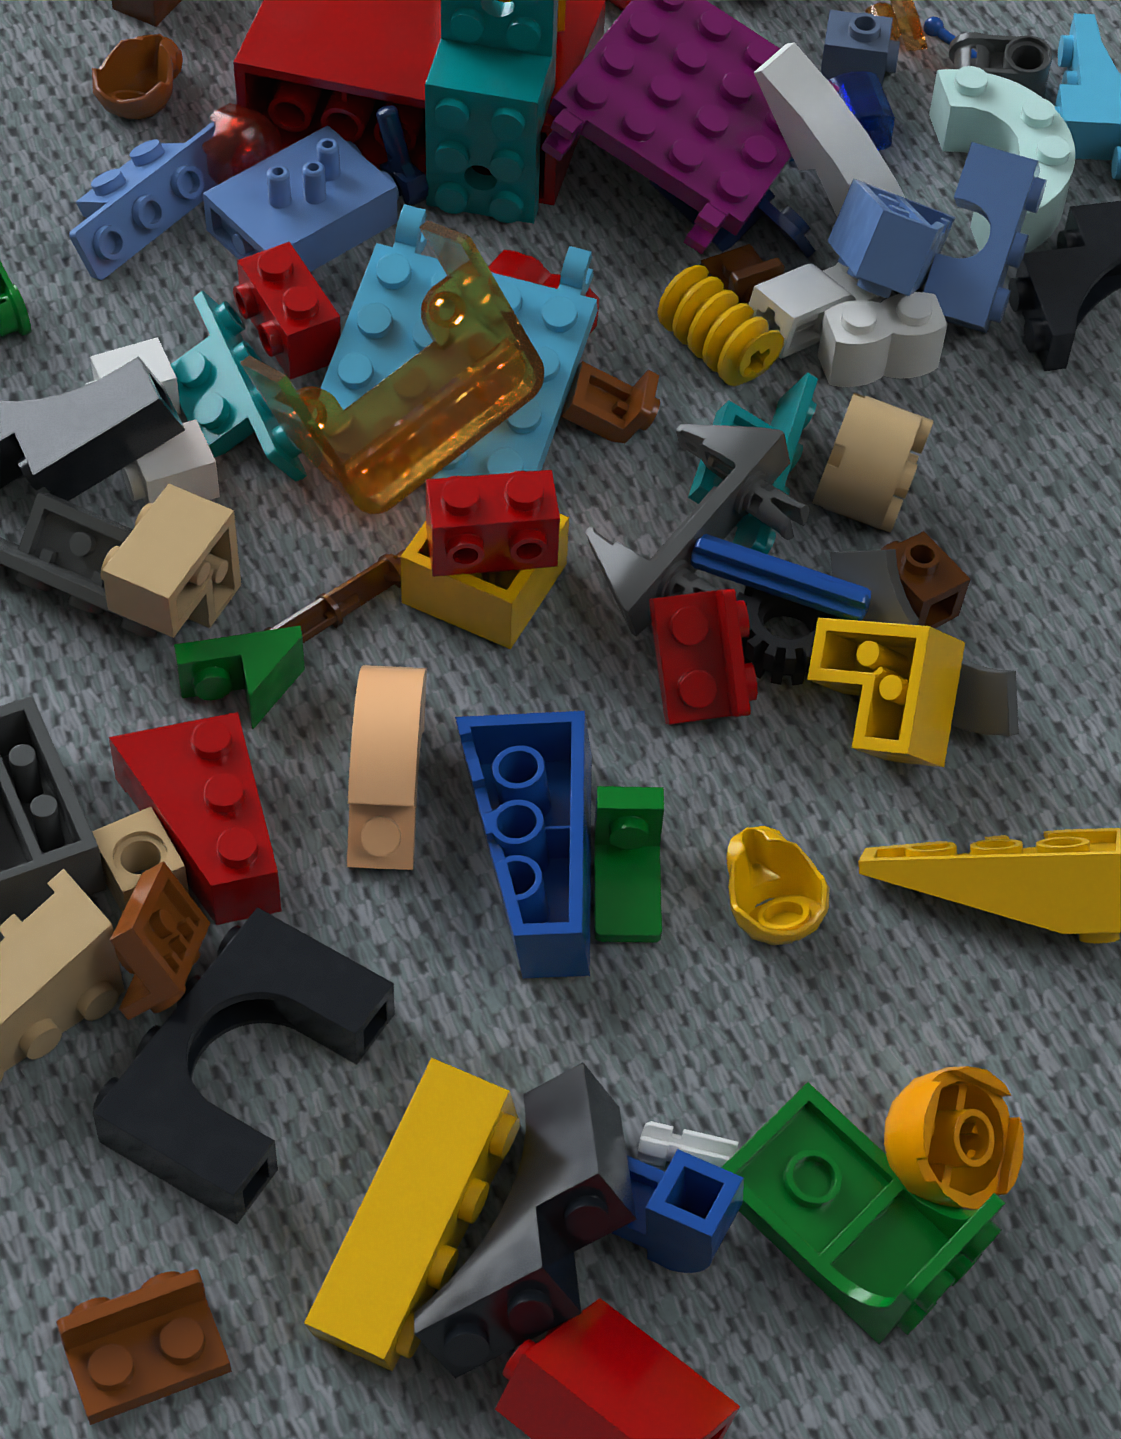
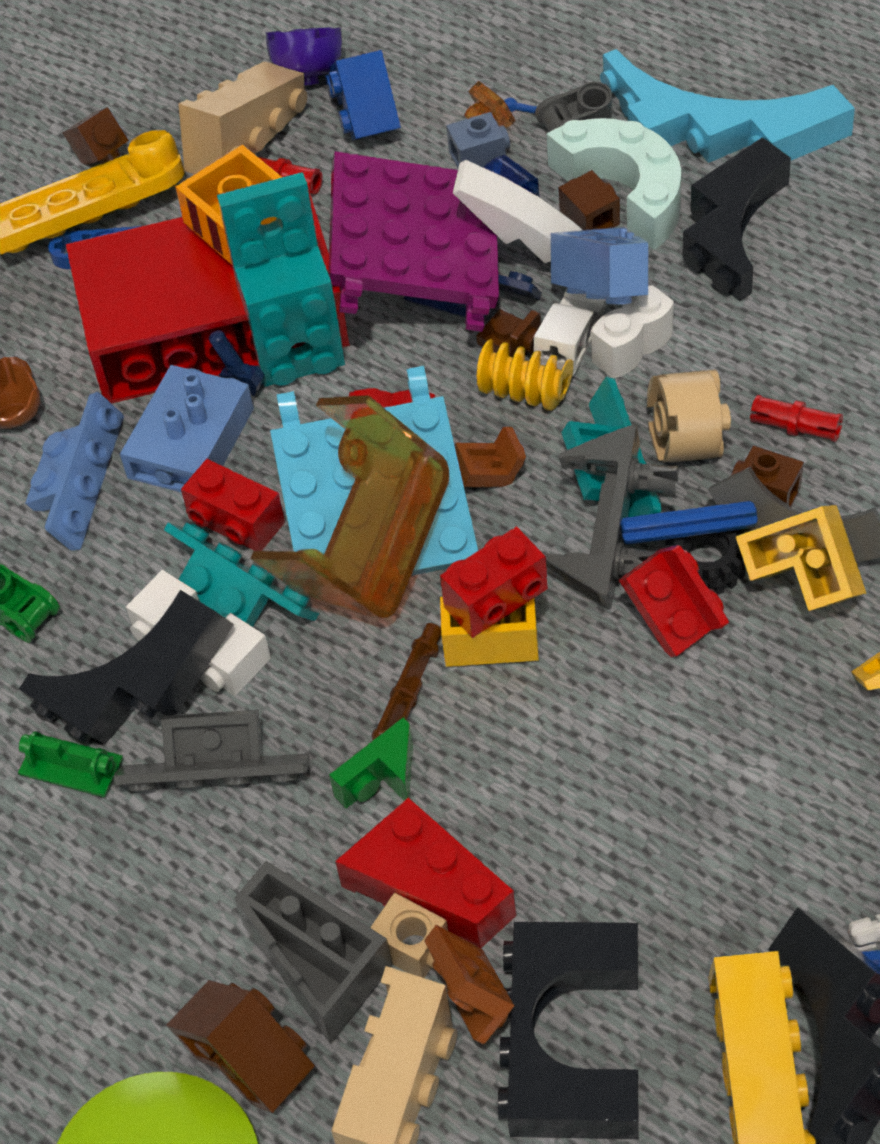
camera: 20 degrees left, 0 degrees up
tan brick [101,483,241,638] -> none
clear red hair [202,103,283,185] -> none
light nougat arch [347,665,427,870] -> none
blue wedge [455,711,592,979] -> none
green bracket [594,786,664,943] -> none
yellow hair [726,826,830,946] -> none
medium blue arch [923,142,1047,333] -> none
none -> reddish brown brick [558,170,620,230]
none -> red pin [750,395,843,442]

